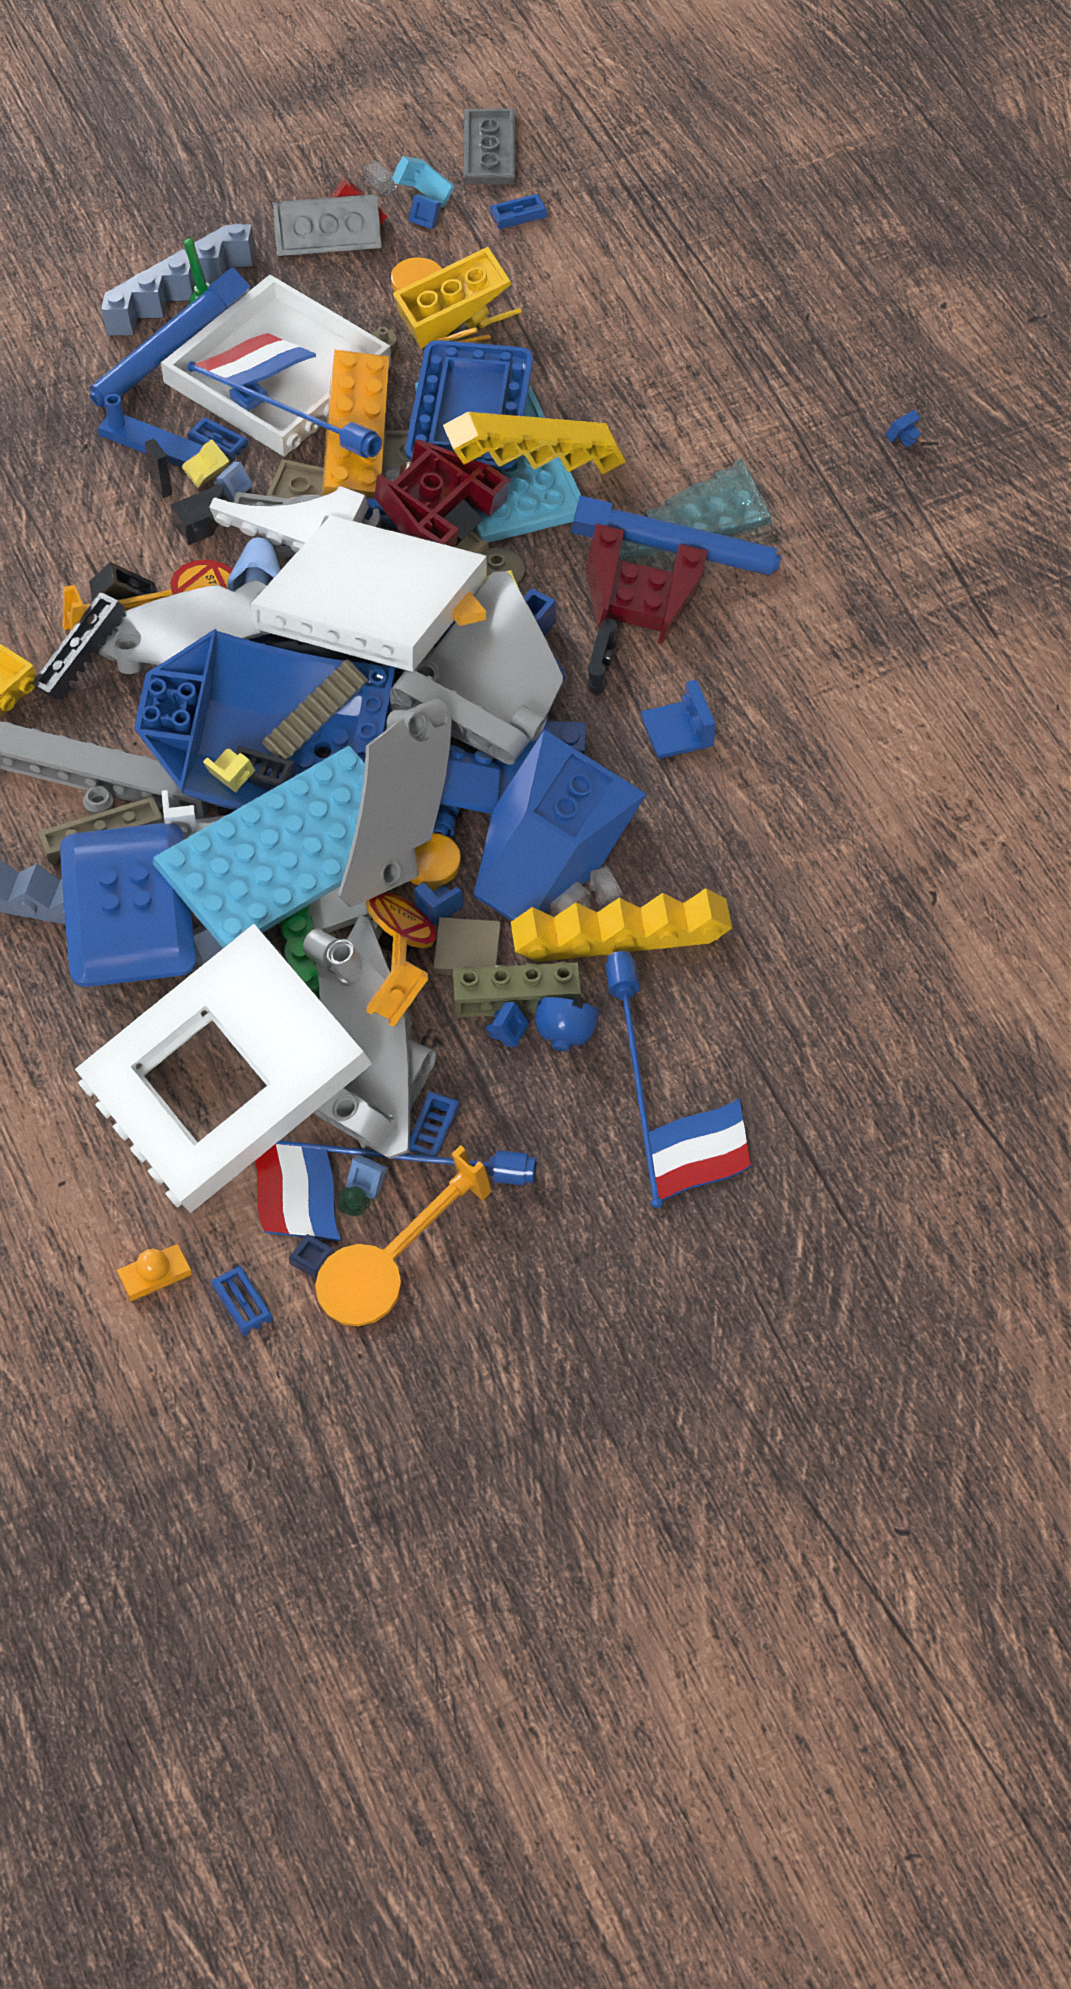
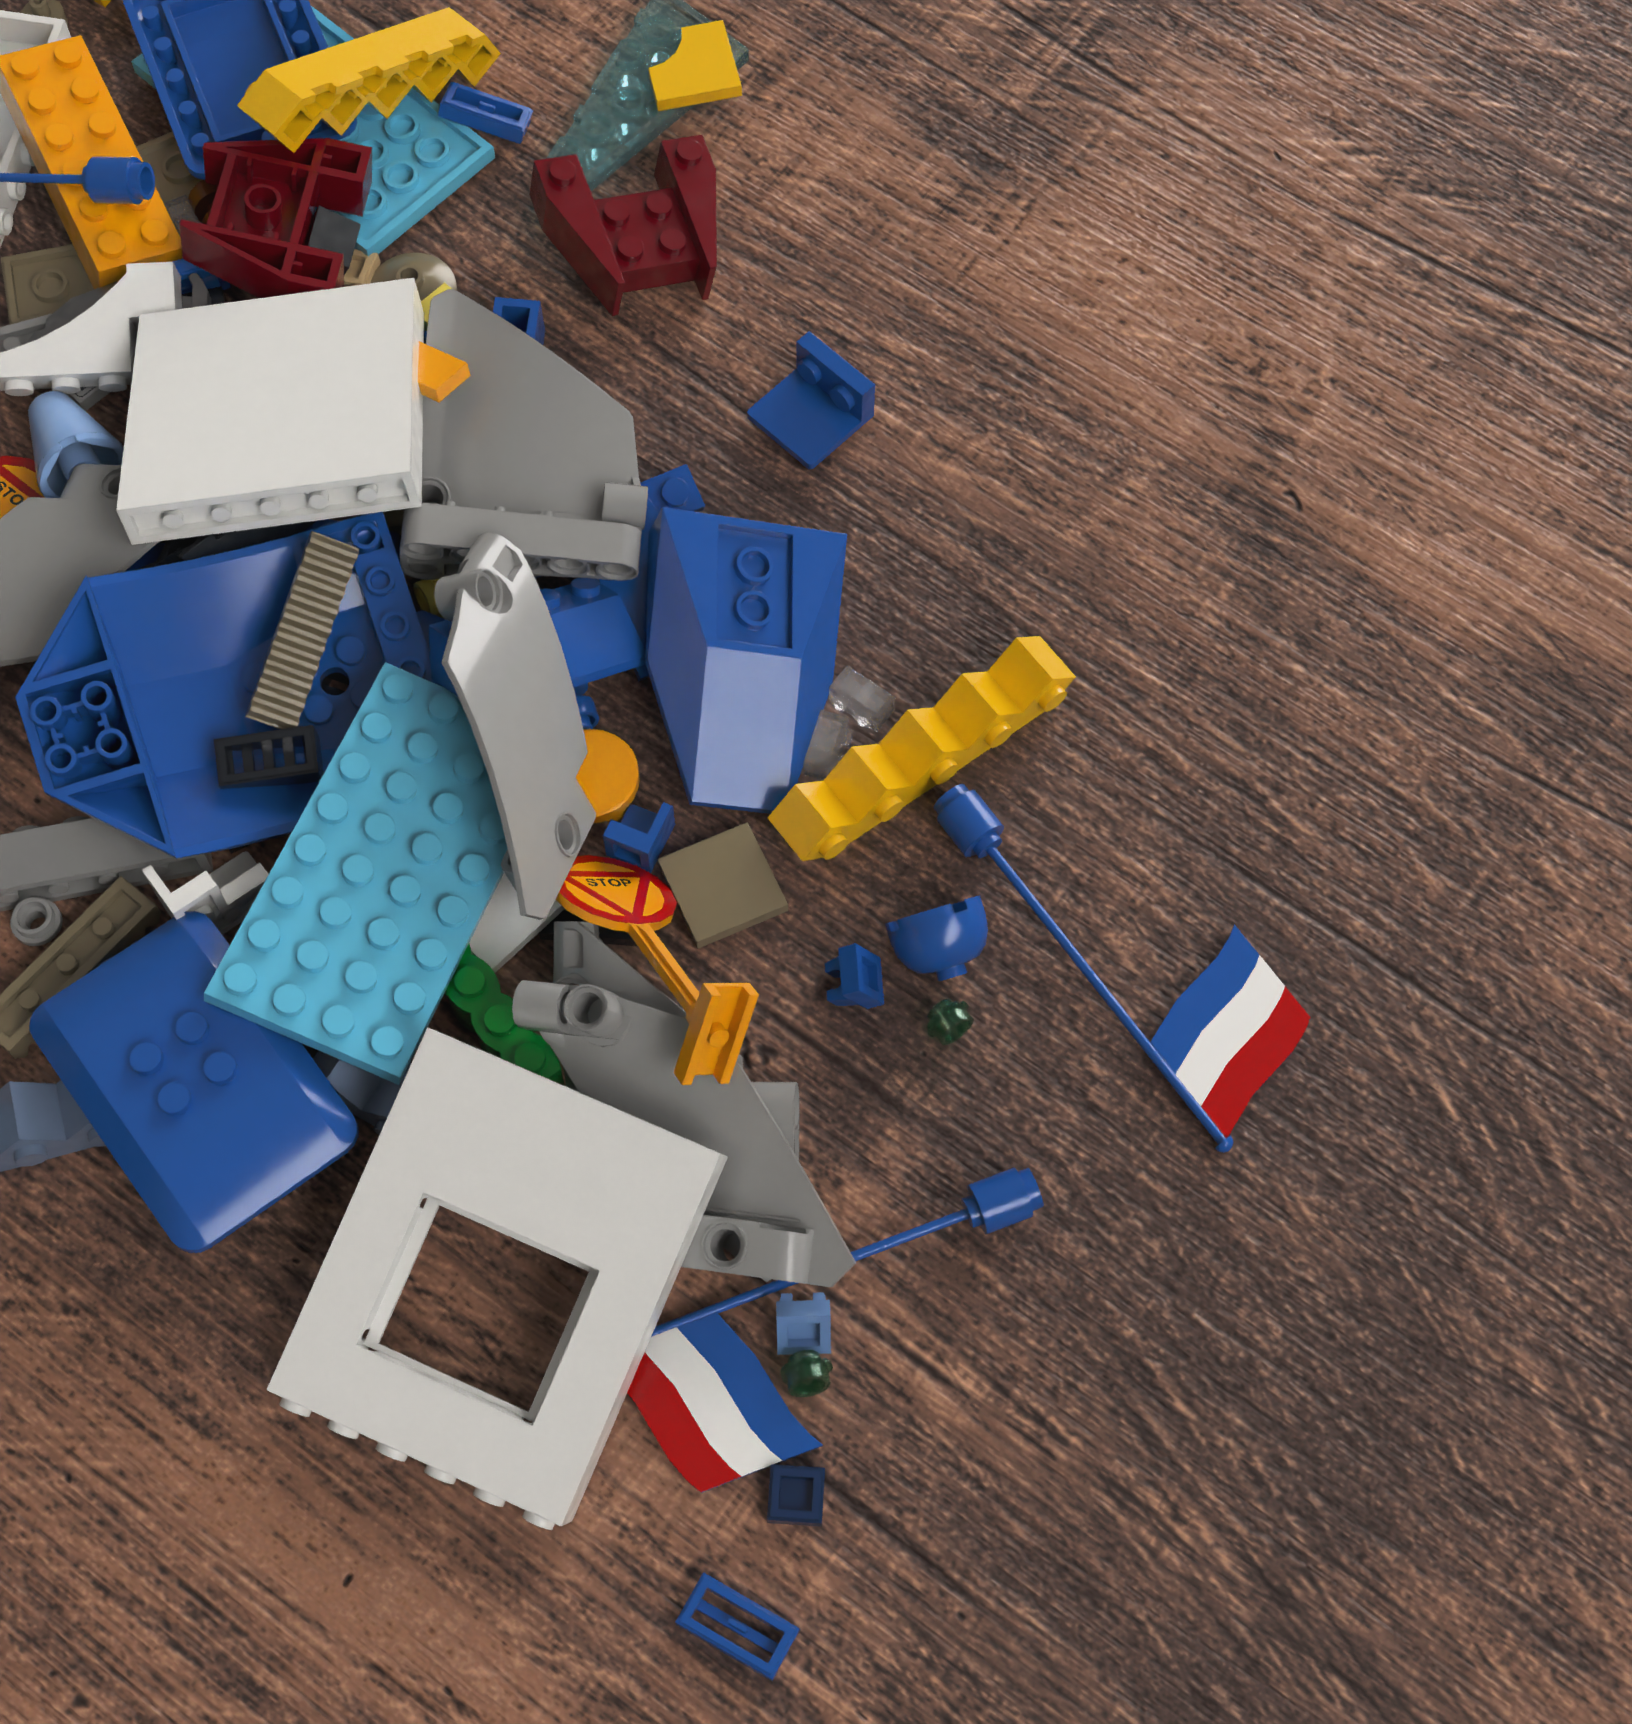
camera: 30 degrees left, 10 degrees up
light orange tile [117,1244,192,1301] -> none
light yellow panel [203,749,255,793] -> none
light orange piece [315,1145,492,1327] -> none
blue slope [409,1091,460,1157] -> none
olive brick [453,962,581,1018] -> none
blue brick [571,495,781,576] -> none
black plate [588,619,617,694] -> none
none -> blue tile [438,82,533,144]
none -> yellow tile [648,20,742,111]
none -> clear green plate [926,999,974,1045]

